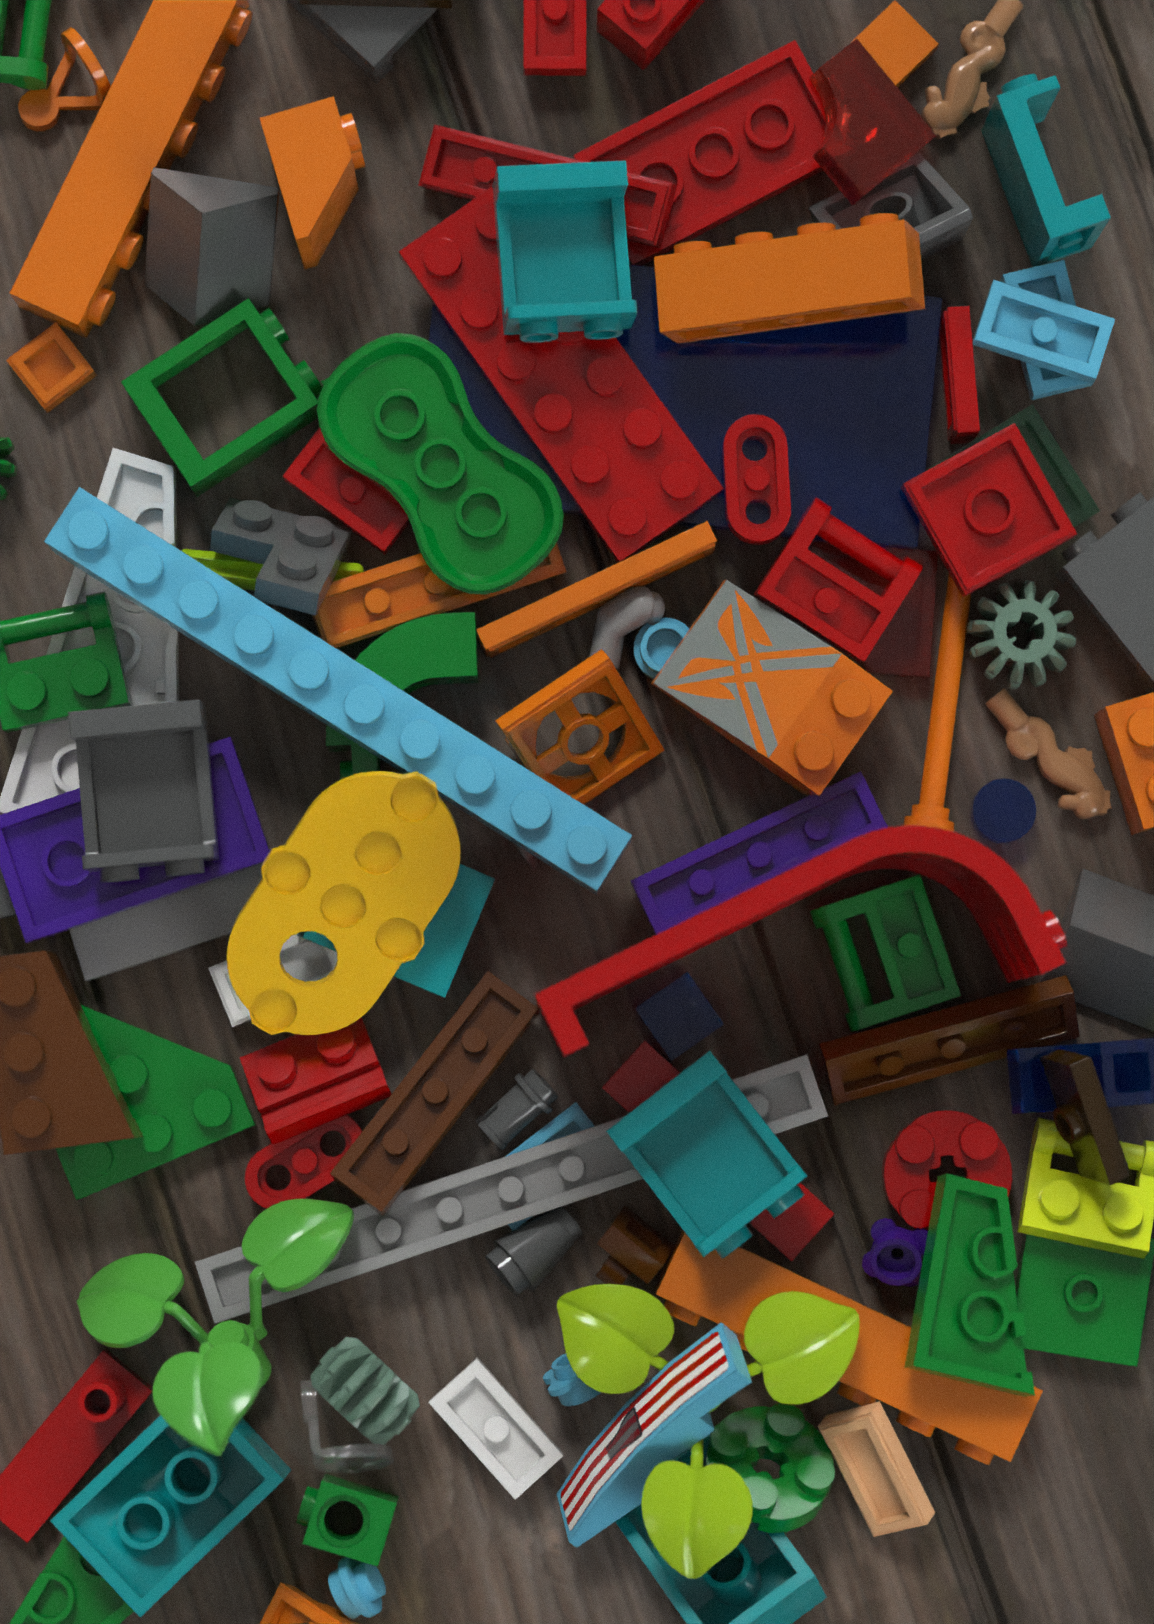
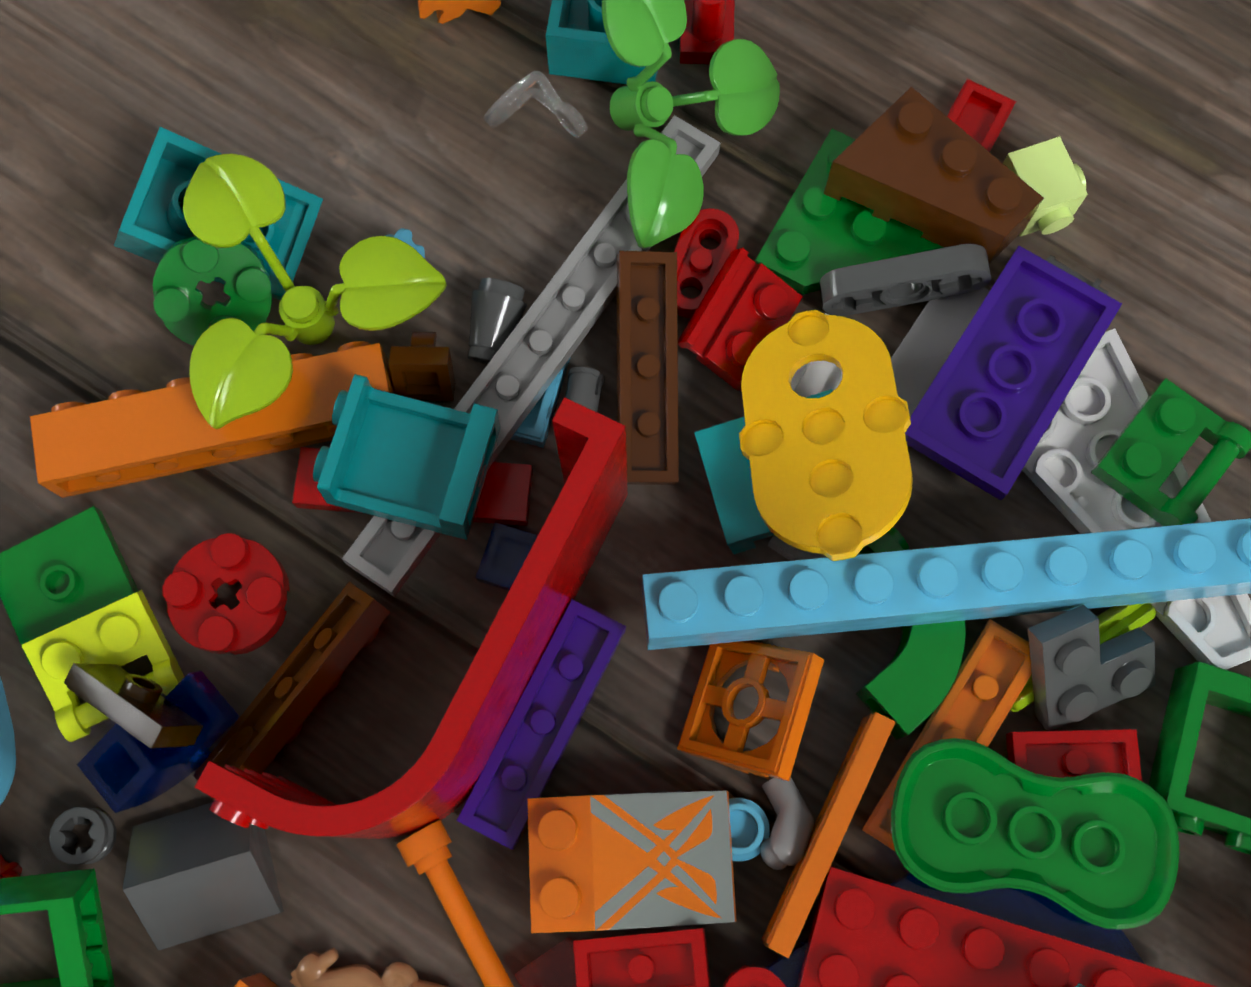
camera: 150 degrees right, 10 degrees down
dark grey panel [68,699,219,883] -> none
green brick [296,1474,399,1567] -> none
sand green gear [310,1337,420,1445] -> none
medium azure plate [328,1557,386,1619] -> none
white plate [429,1357,564,1500] -> none
slope [556,1322,752,1548] -> none
green plate [810,874,961,1032] -> none
light nougat tile [818,1401,936,1537] -> none
dark purple plate [862,1218,928,1287] -> none
green wing [904,1173,1035,1397] -> none
clear blue tile [970,779,1036,844] -> none
none -> dark grey beam [820,244,991,316]

